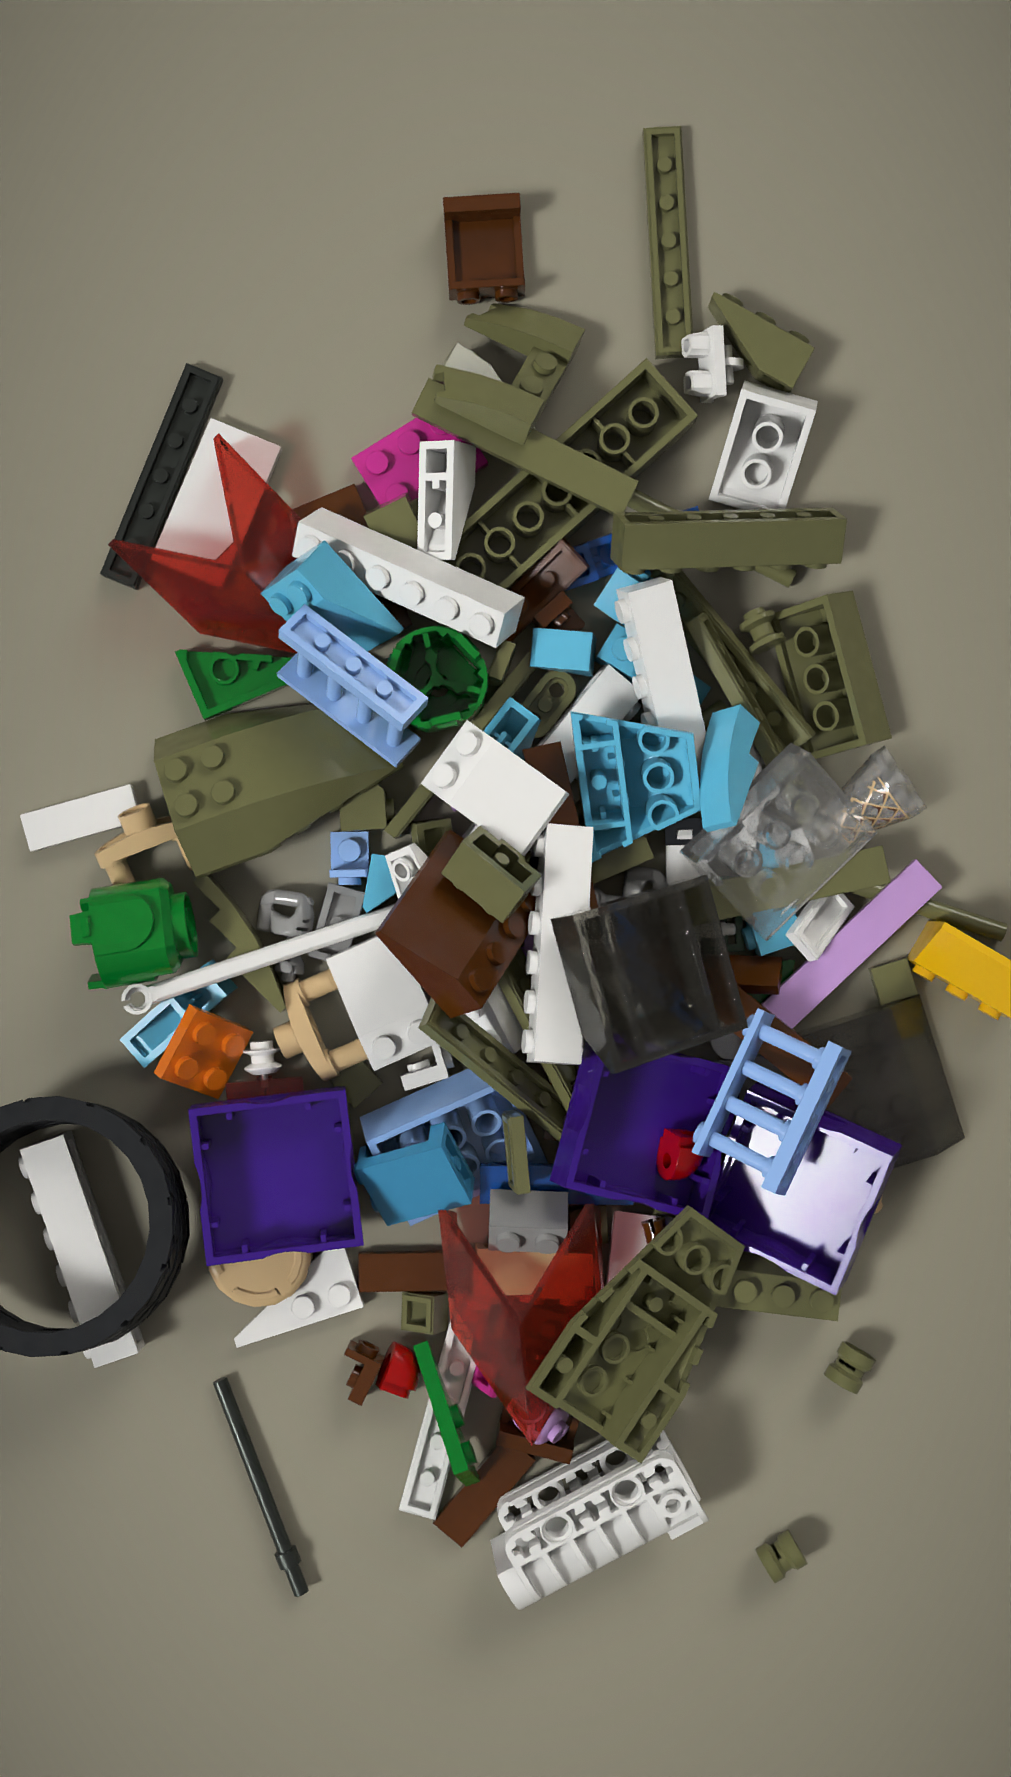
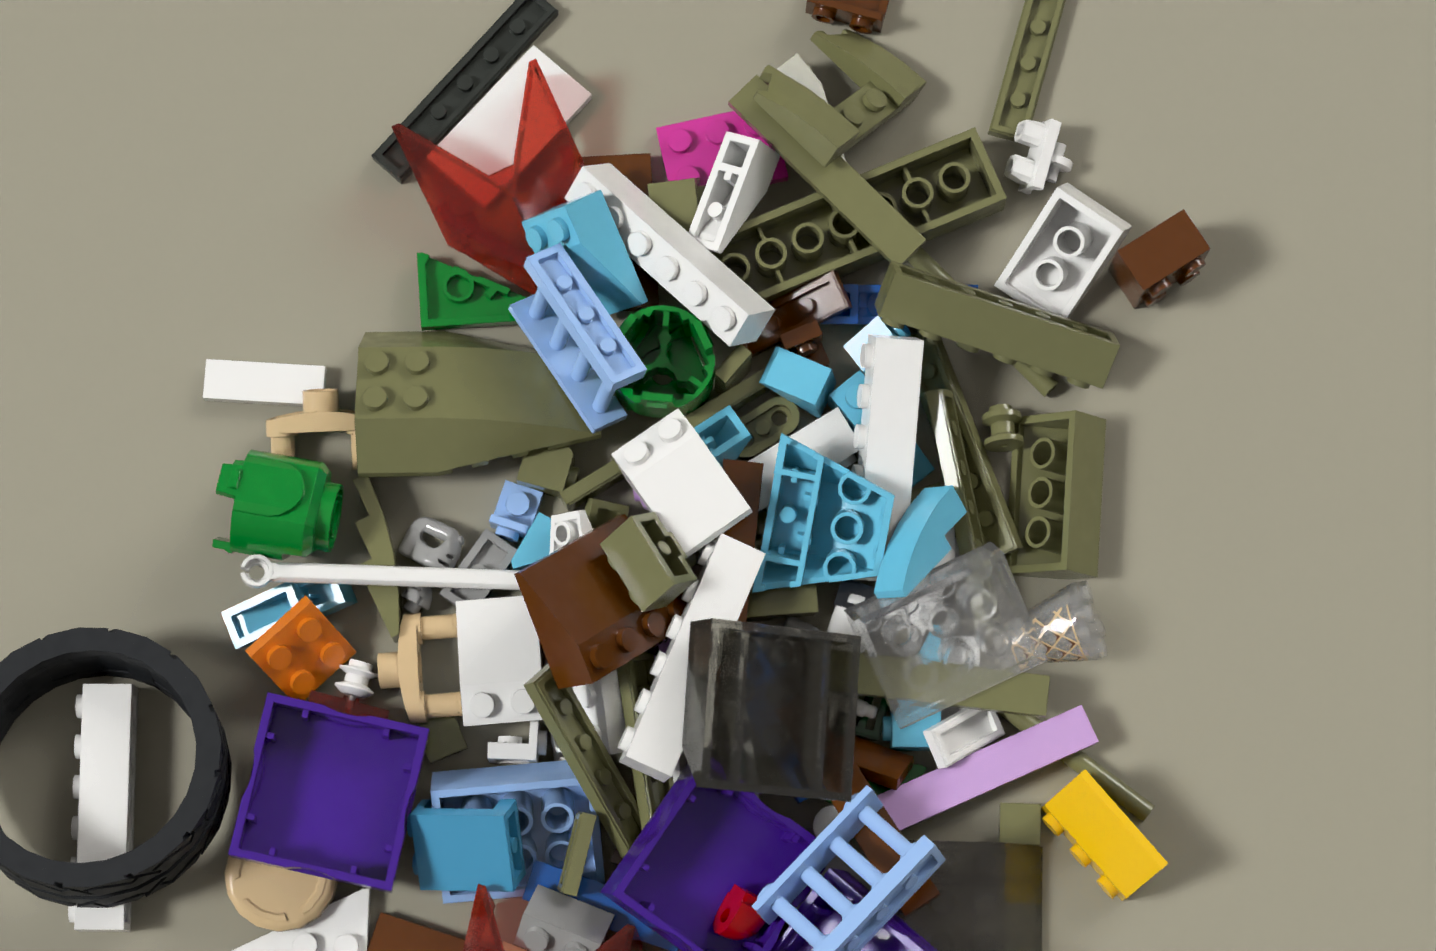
camera: 25 degrees right, 10 degrees down
olive slope [708,292,815,393] -> none
none -> reddish brown brick [1108,209,1211,309]

